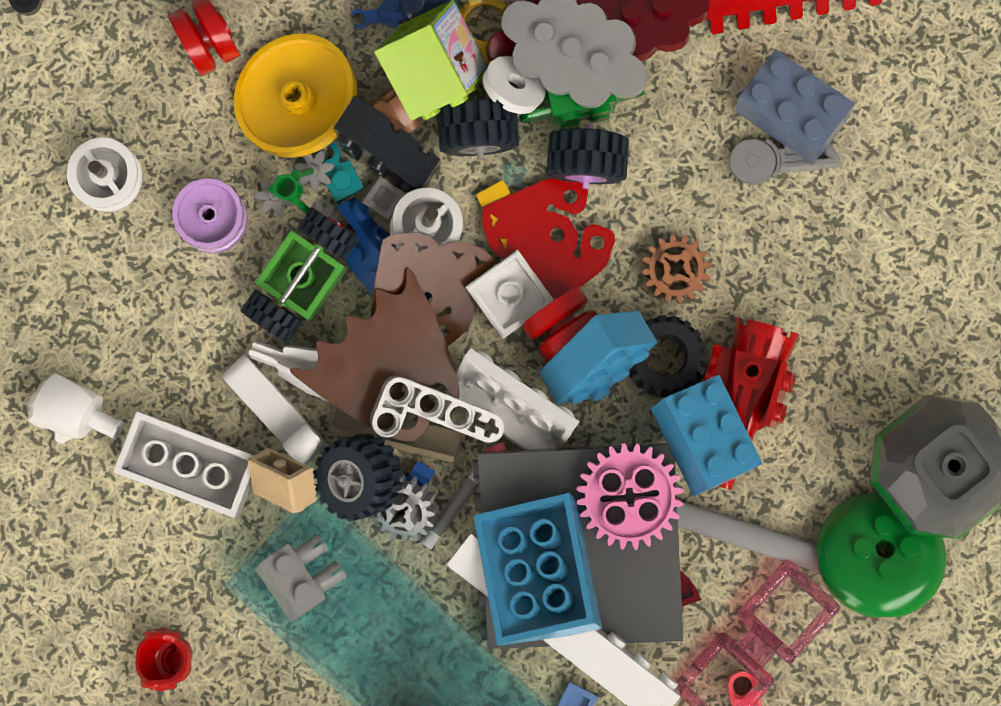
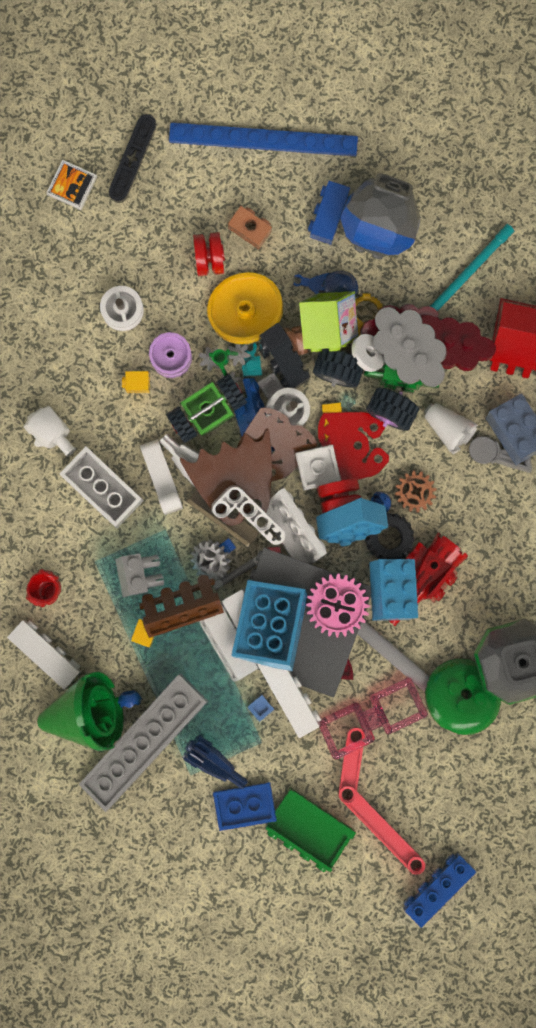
camera: 10 degrees right, 0 degrees up
tan brick [248,448,318,513] -> none
black wheel [313,433,403,521] -> none
none -> yellow brick [122,371,150,393]
none -> yellow brick [131,619,155,648]
none -> reddish brown fence [139,575,224,638]
none -> white brick [199,603,258,682]
none -> blue plate [371,491,391,513]
none -> white cone [424,403,478,454]

